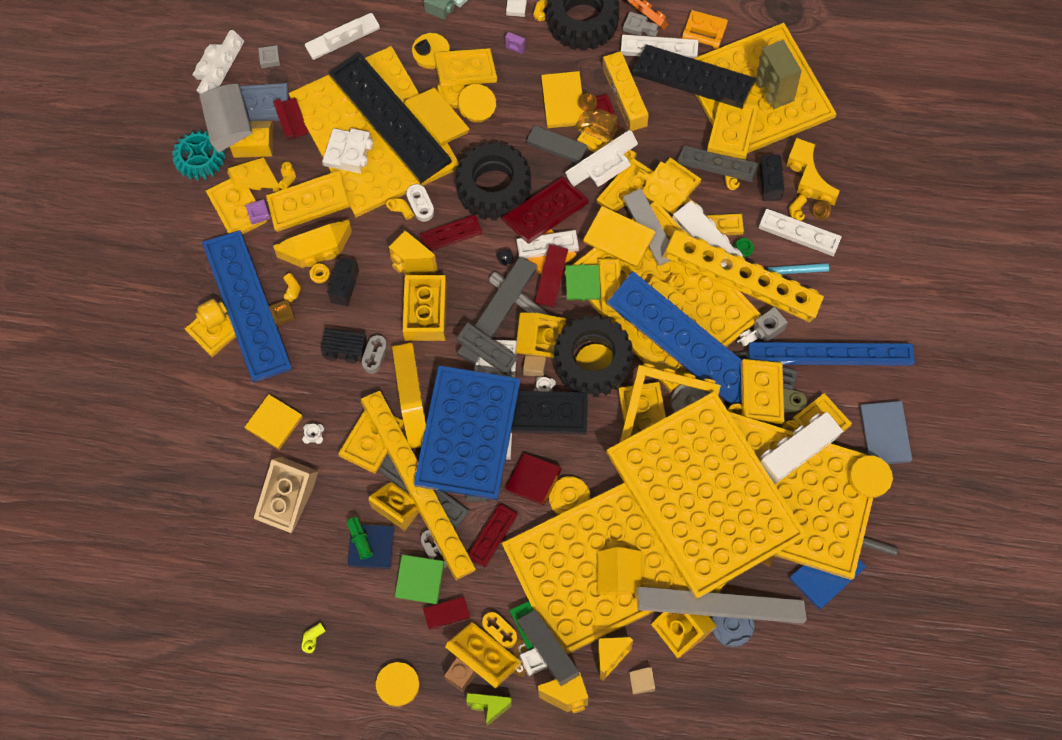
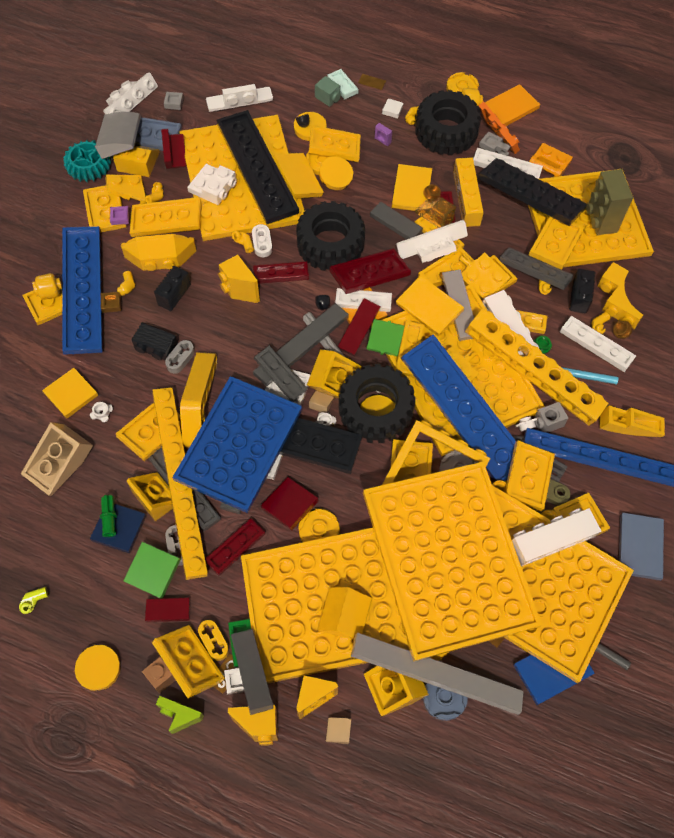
camera: 10 degrees right, 5 degrees down
yellow plate [310,264,330,283] -> none
yellow brick [403,275,447,341] -> none
yellow tile [849,456,893,498] -> none
none -> yellow slope [600,405,665,437]

